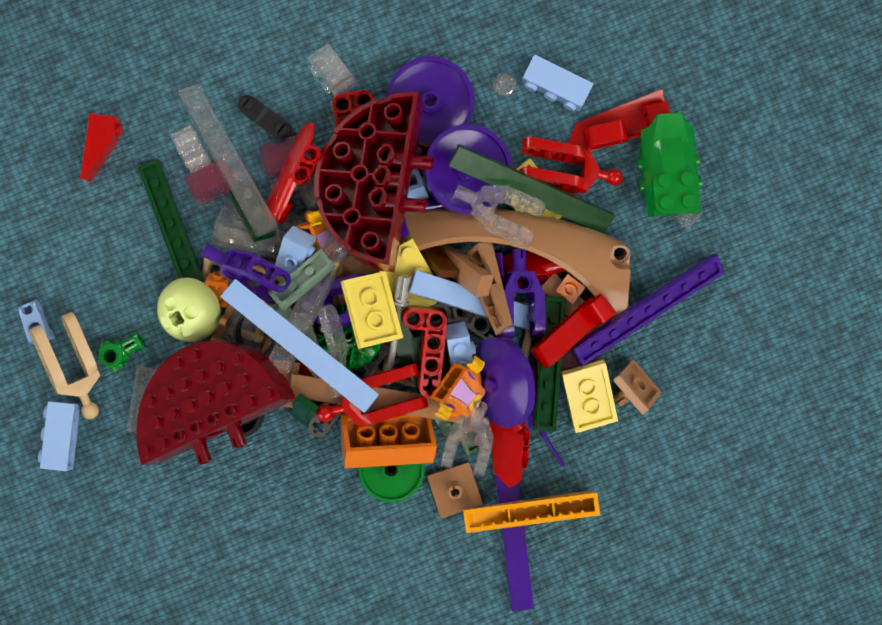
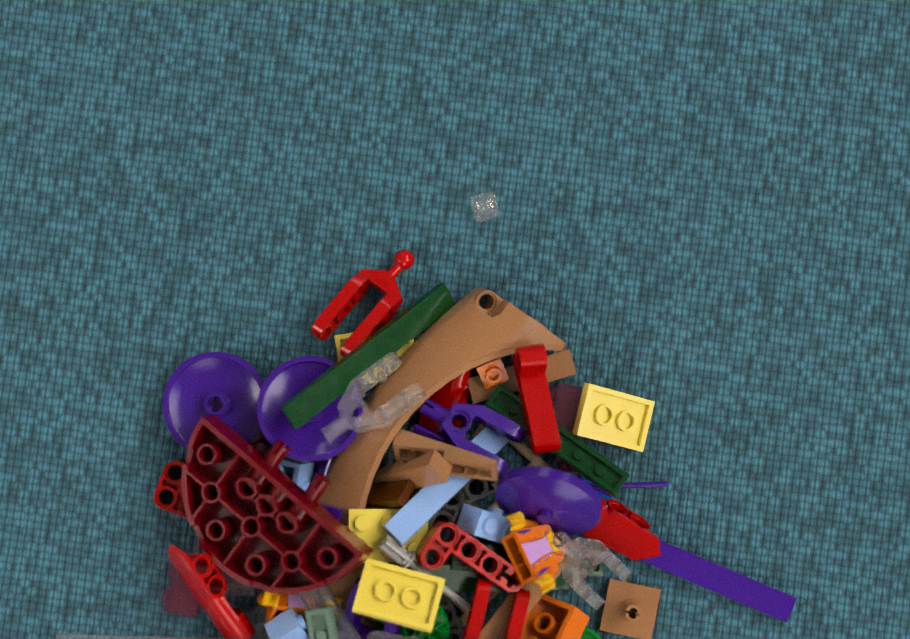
camera: 55 degrees left, 0 degrees up
black piece [238,95,293,140] -> none
clear brick [307,43,357,97] -> none
light orange slope [463,490,600,533] -> none
clear tile [492,73,516,97] -> none
light blue brick [521,54,594,111] -> none
red panel [567,89,670,151] -> none
dark purple tile [571,253,724,366] -> none
medium nougat tile [613,359,662,414] -> none
green slope [636,113,702,218] -> none

